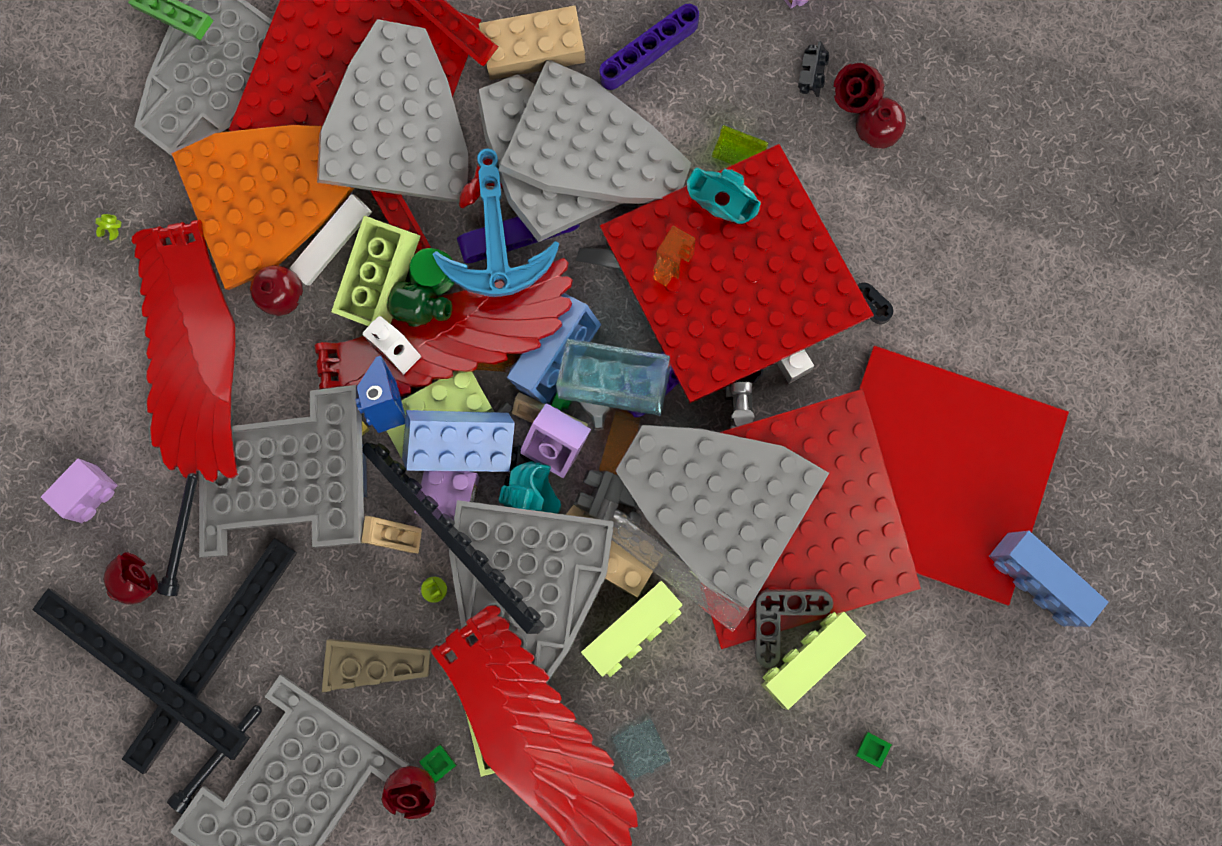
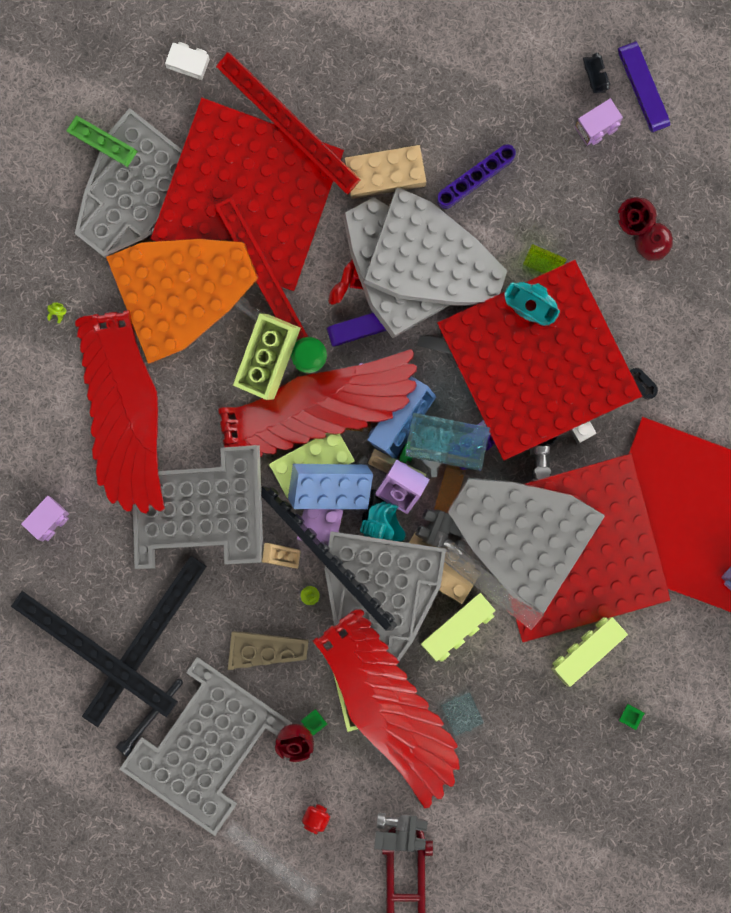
camera: 10 degrees left, 5 degrees up
dark red cylinder [103,552,158,605] -> none
black piece [157,473,198,596] -> none
dark red cylinder [250,265,303,316] -> none
white tile [290,194,372,285] -> none
light grey piece [317,19,468,203] -> none
blue slope [355,356,406,433] -> none
white torso [362,316,421,375] -> none
dark green piece [388,281,452,327] -> none
dark azure piece [433,149,559,297] -> none
clear orange hips [653,226,696,286] -> none
dark grey beam [755,589,833,668] -> none
black hinge [798,41,829,97] -> none

